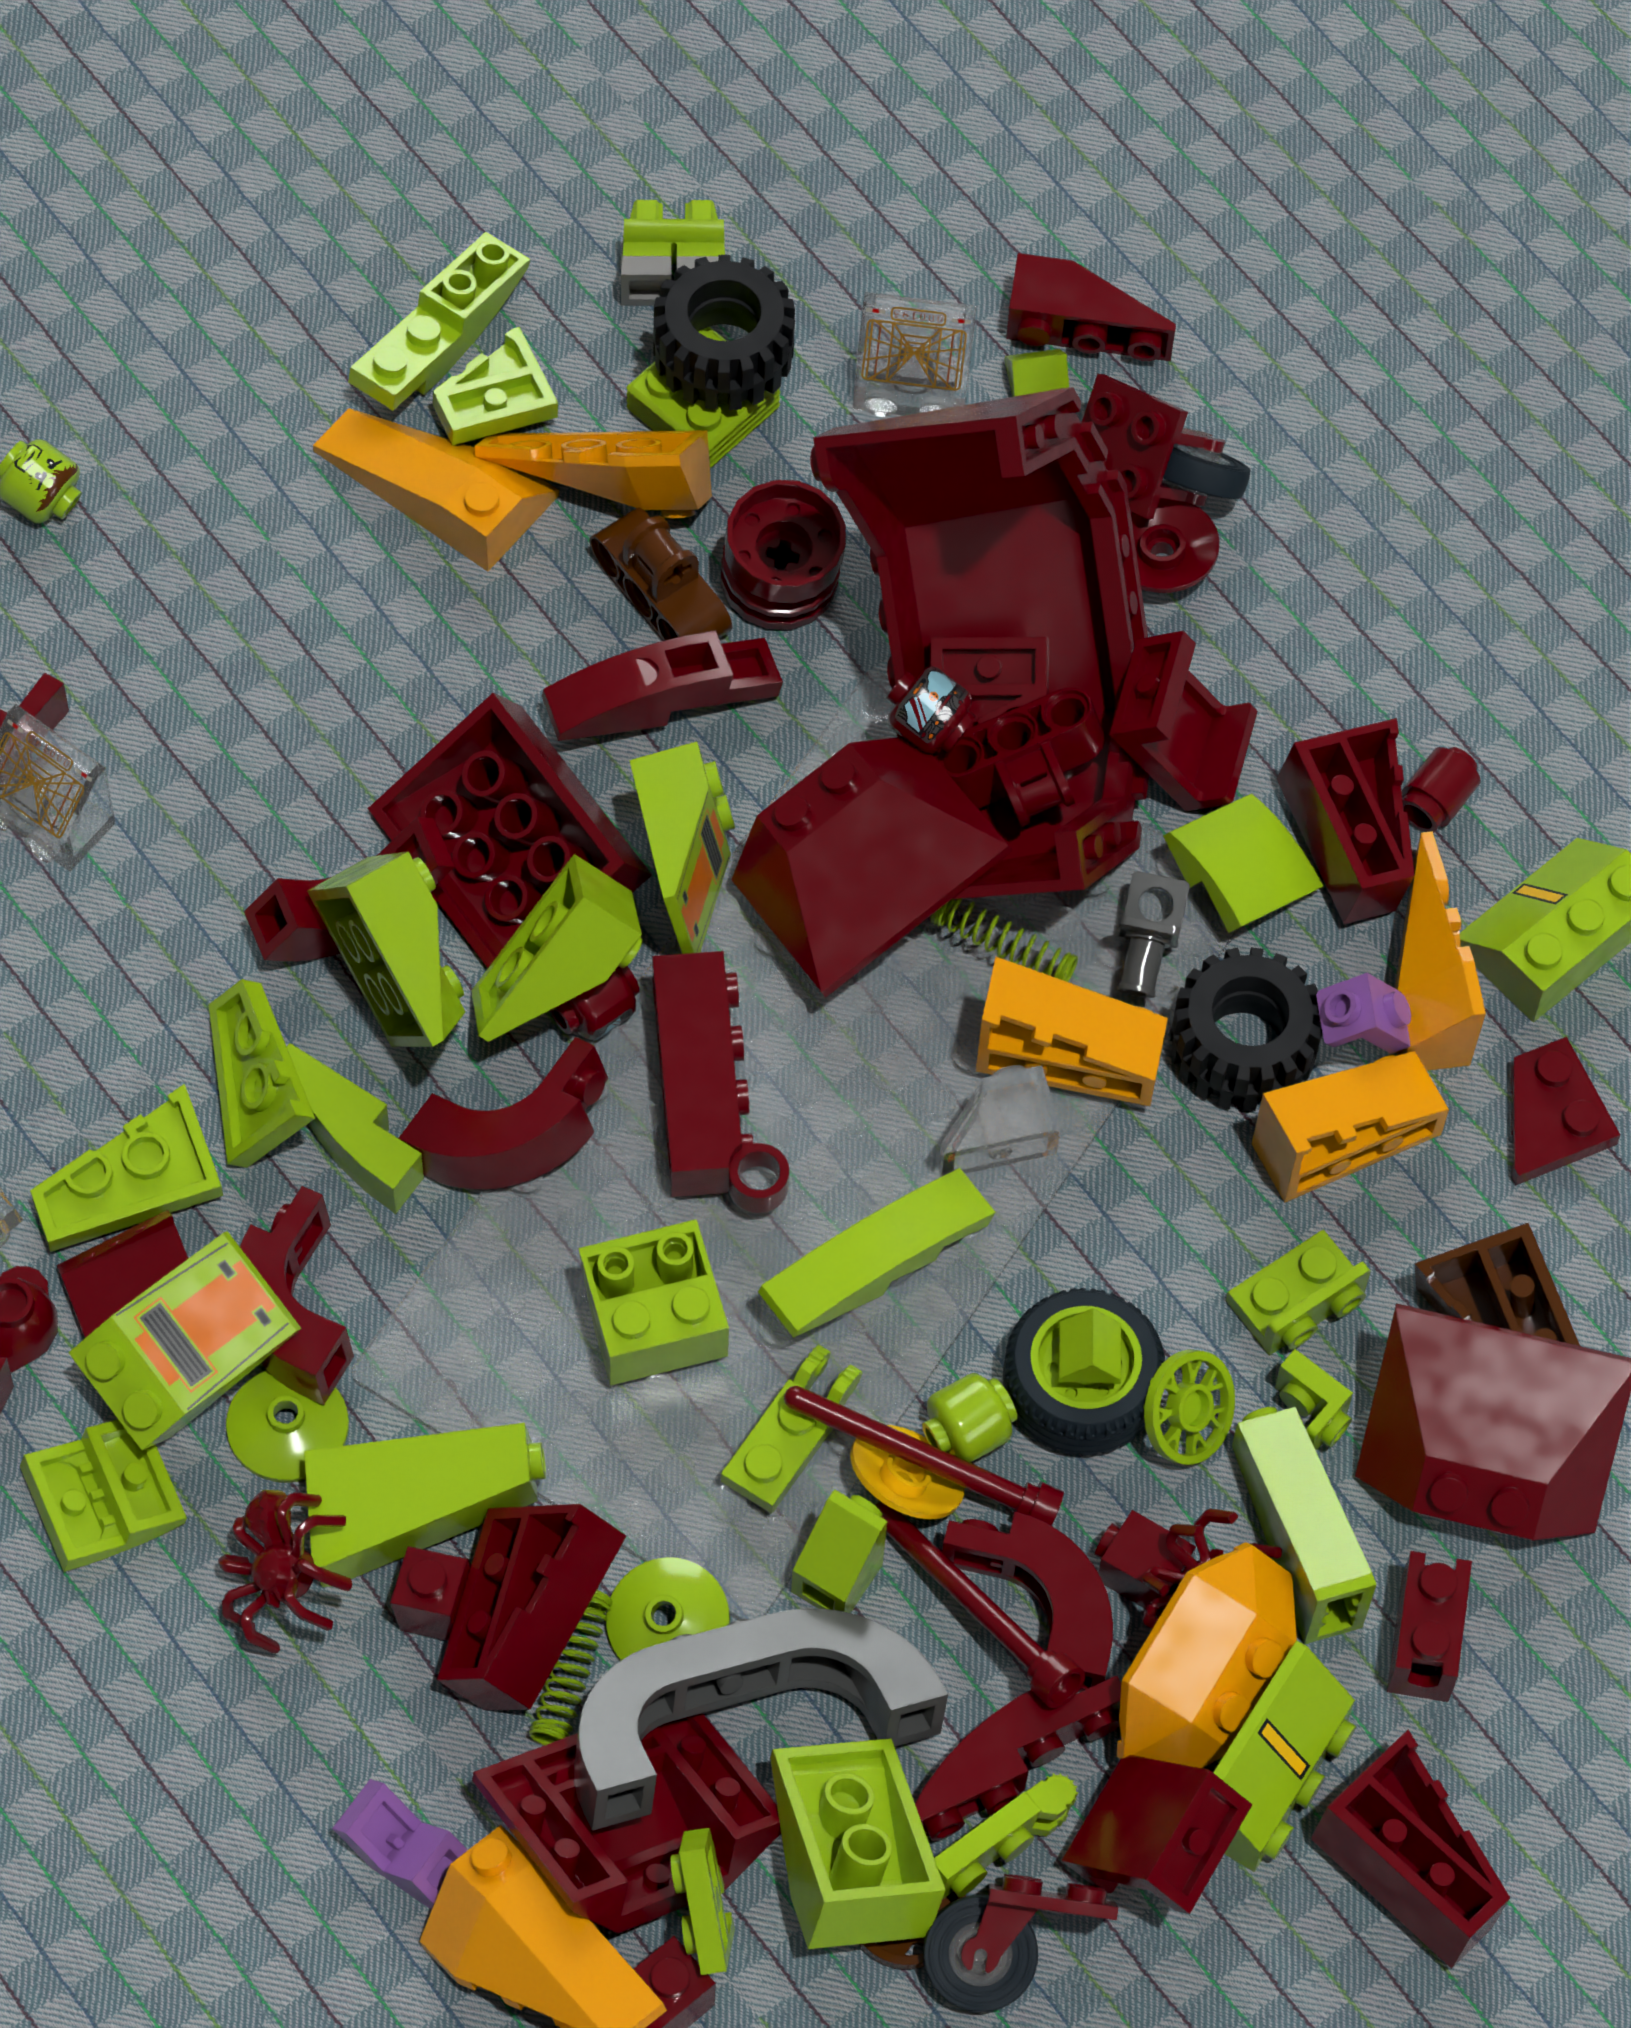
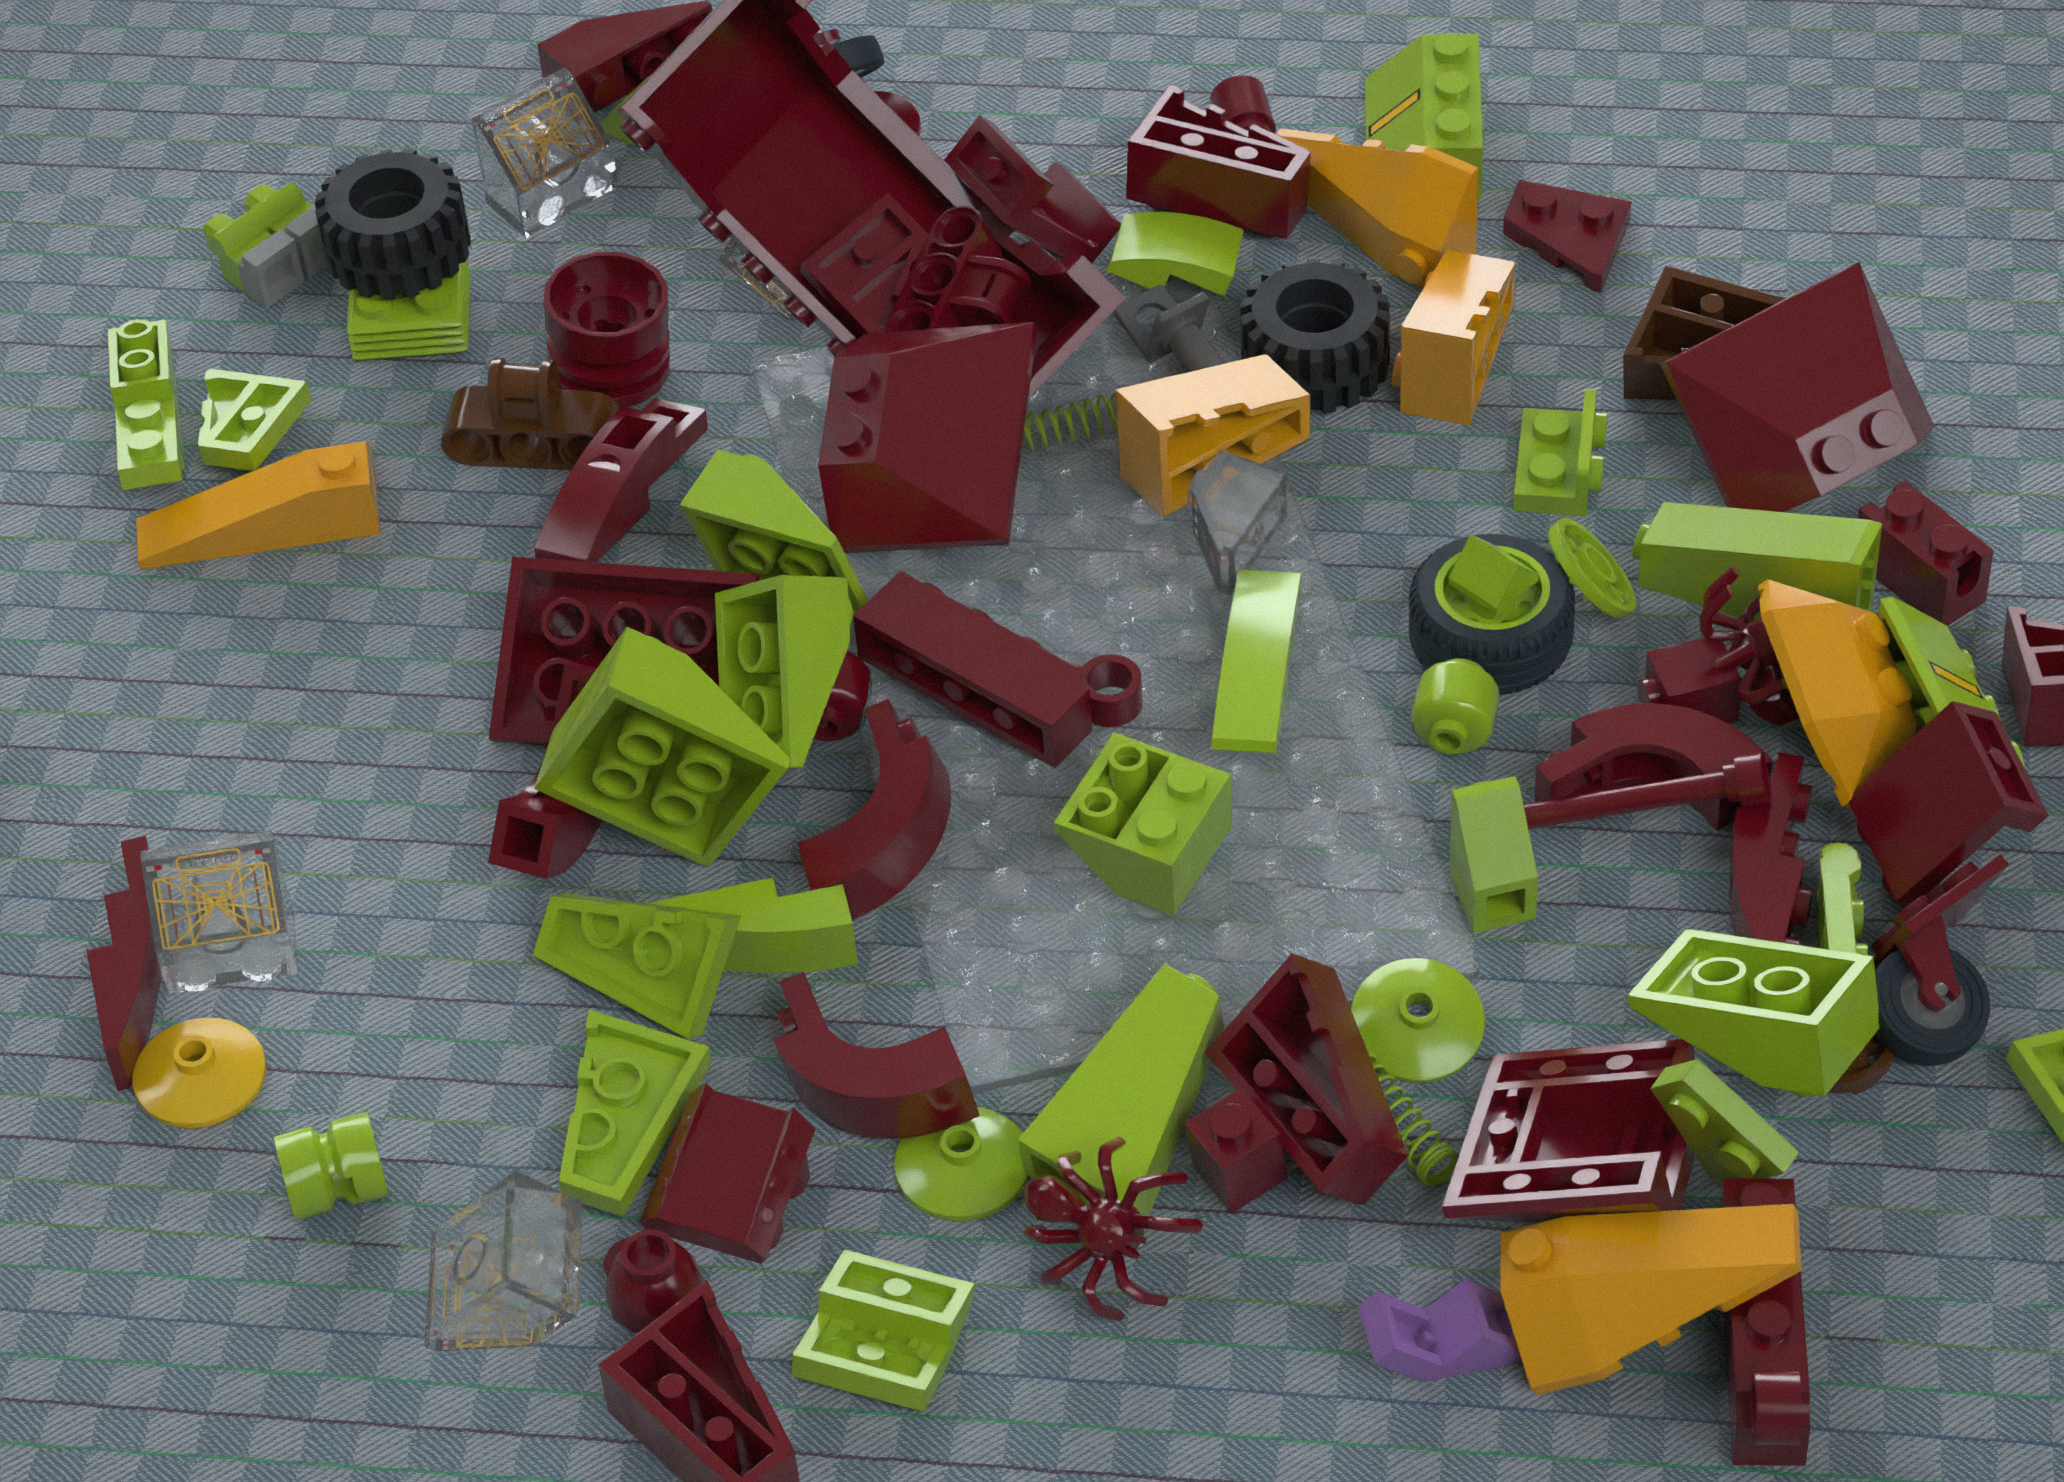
camera: 40 degrees left, 15 degrees down
lime slope [68,1231,302,1451] -> none
light orange wedge [475,430,712,518] -> none
arch [574,1608,948,1831] -> none
lime hinge [721,1345,863,1514] -> none
dark red piece [784,1386,1064,1526] -> none
yellow dish [850,1425,965,1519] -> none
head [886,666,976,754] -> none
lime bracket [1275,1349,1353,1450] -> none
medium lavender bracket [1316,973,1411,1054] -> none

